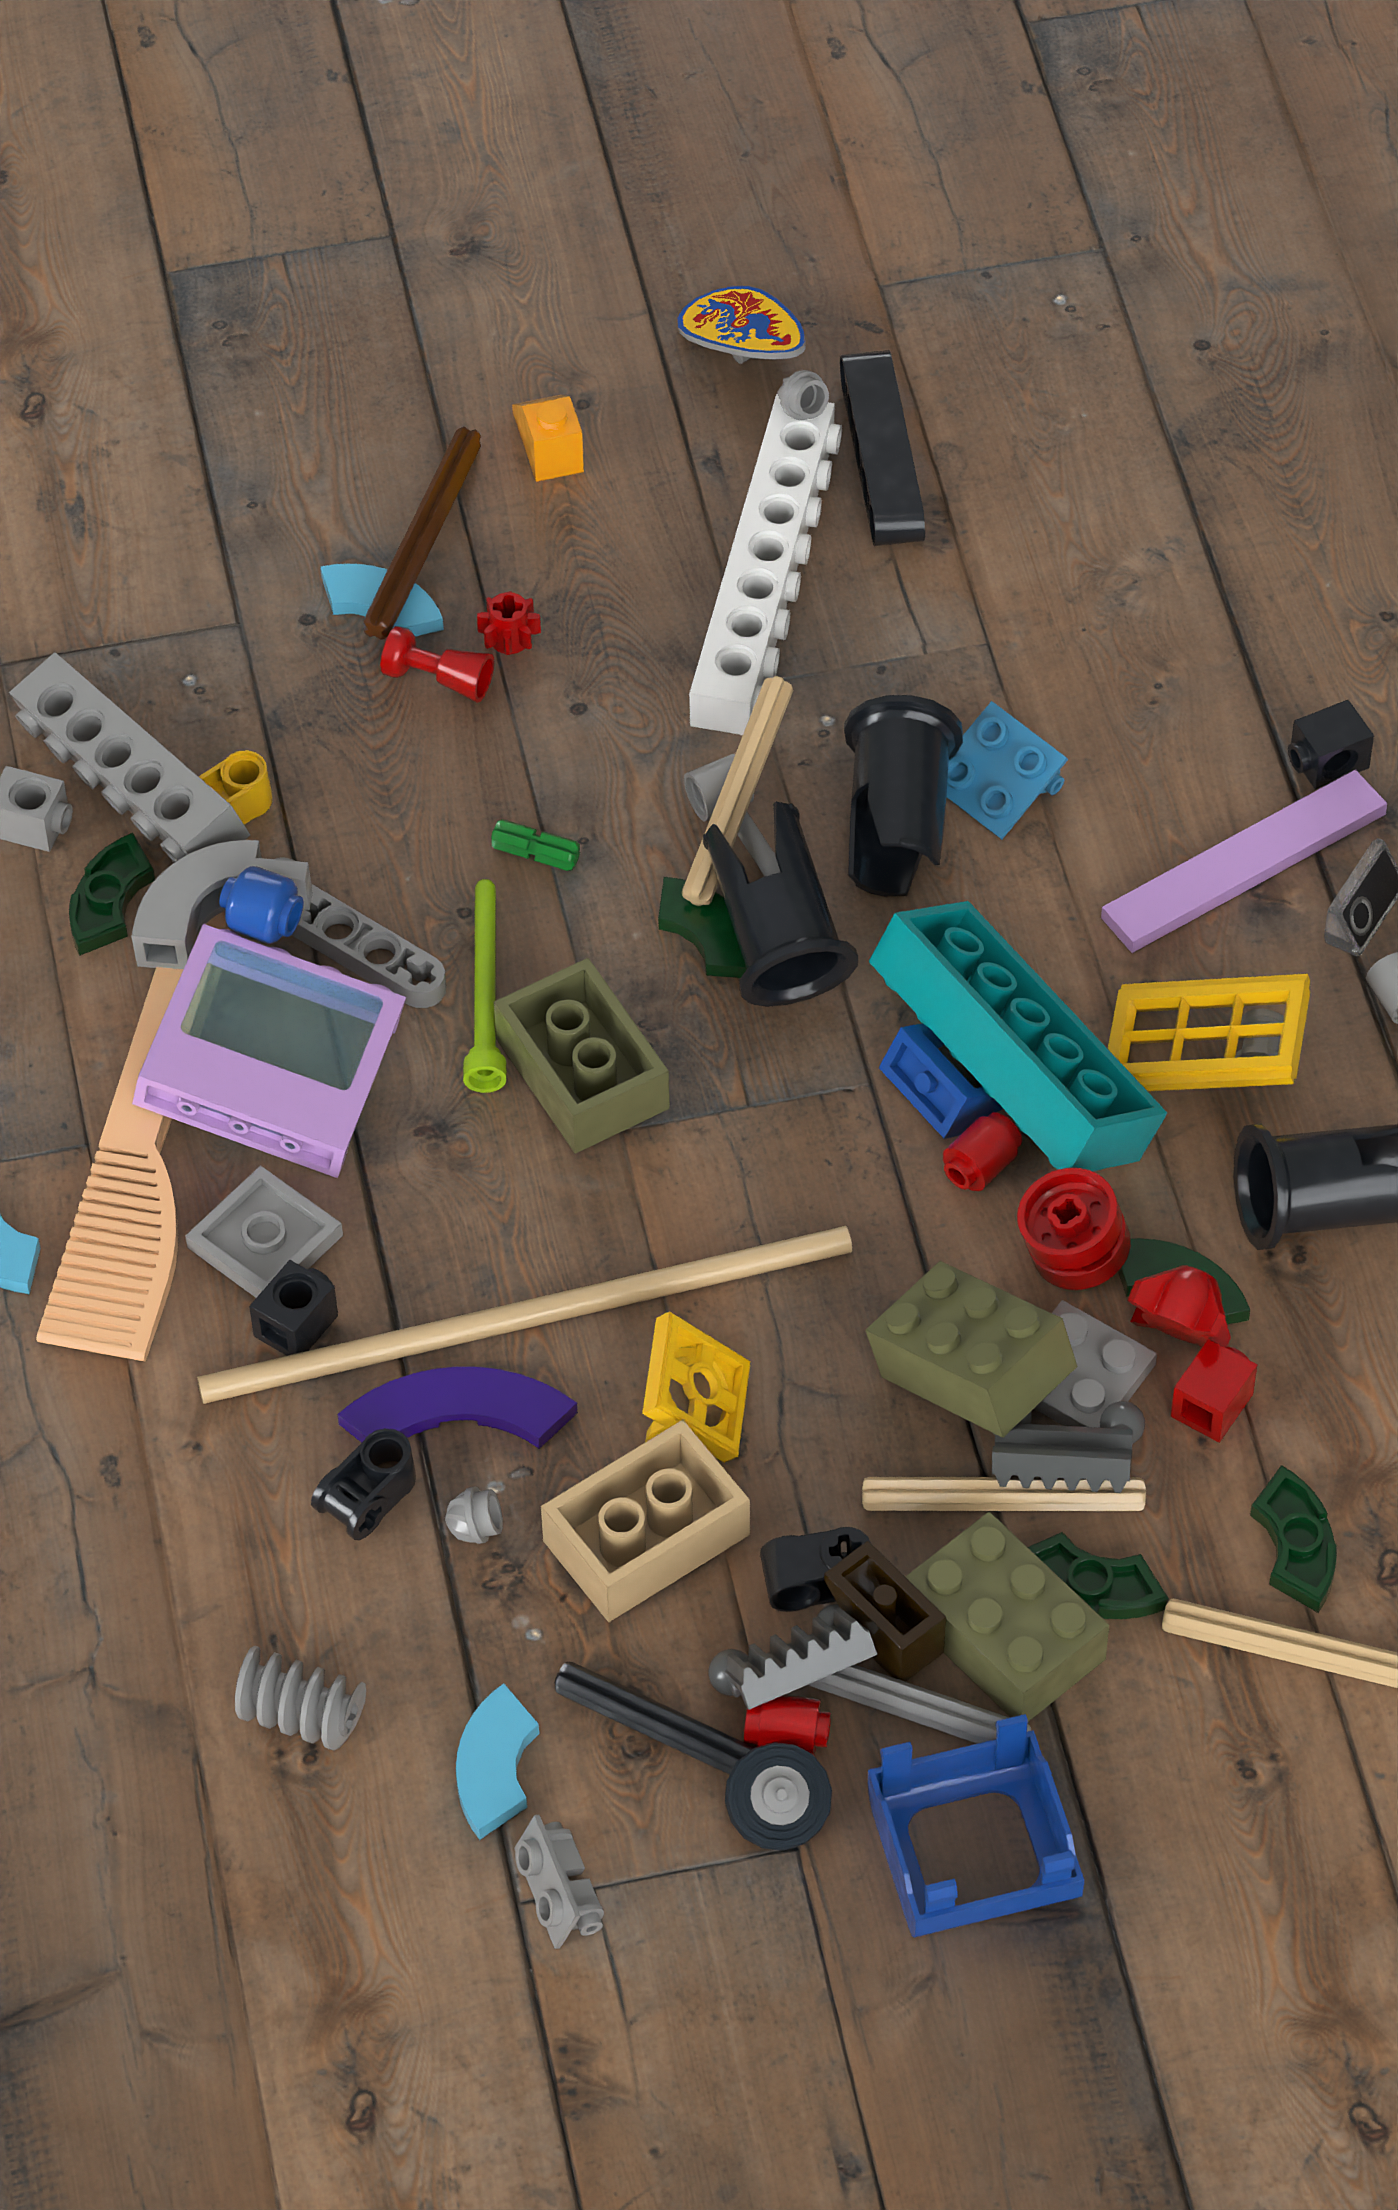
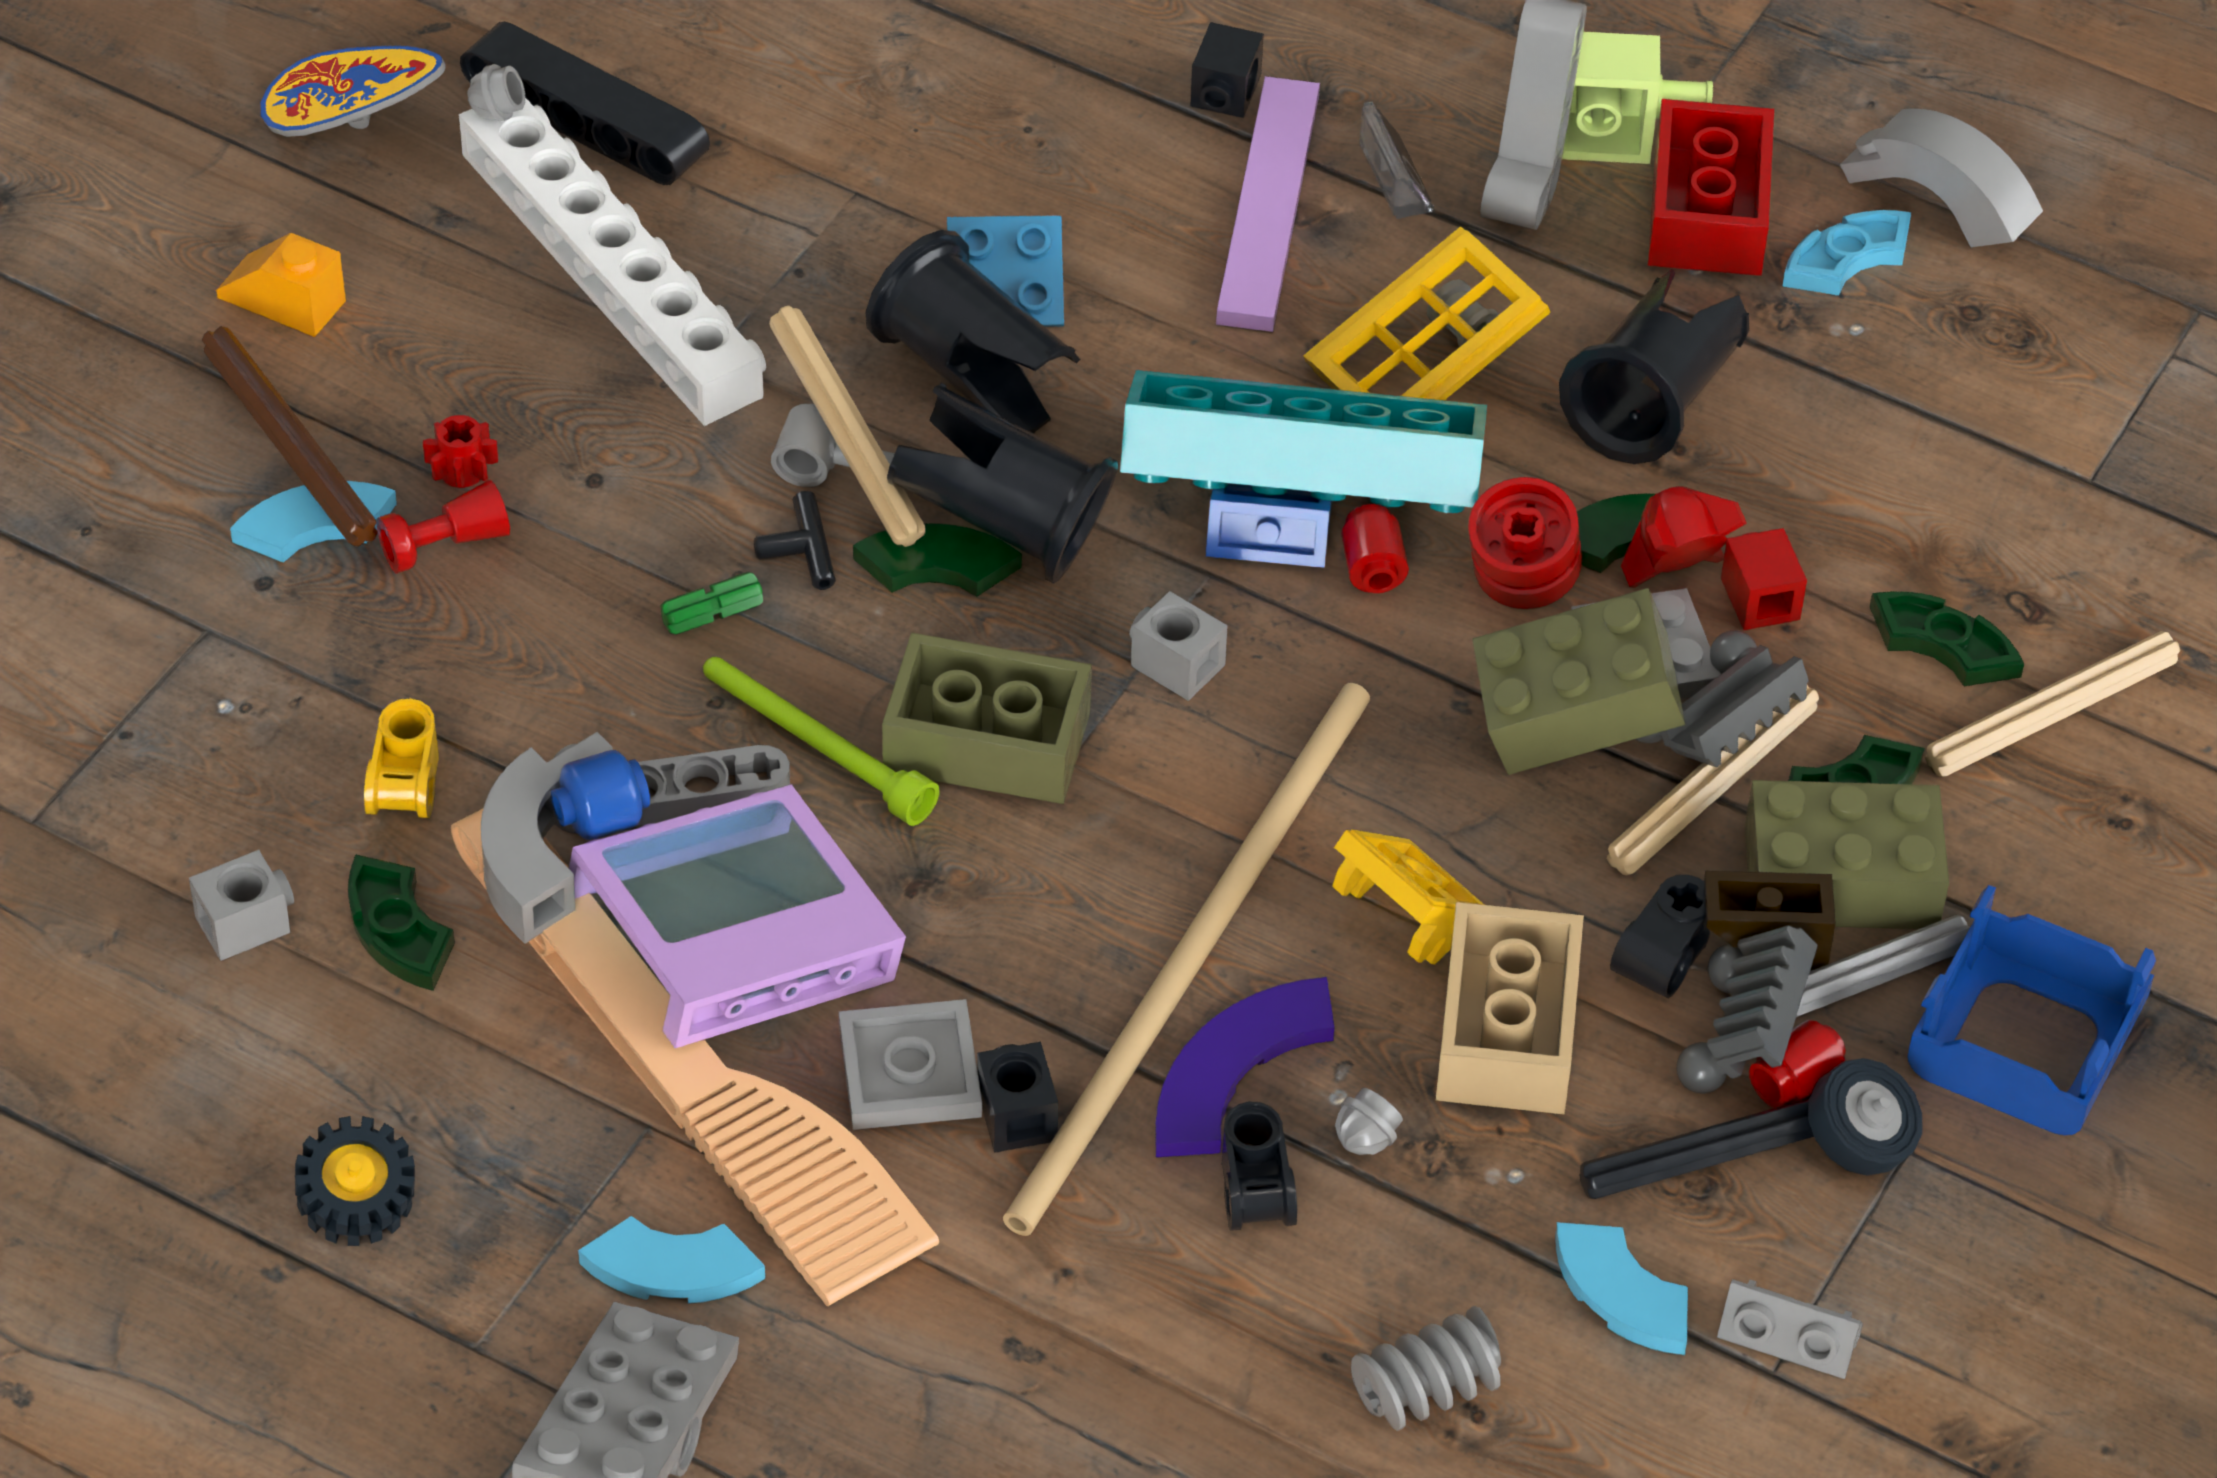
camera: 50 degrees left, 5 degrees down
light grey brick [9,652,250,863] -> none
none -> black piece [753,491,836,590]
none -> light grey brick [1129,591,1227,701]

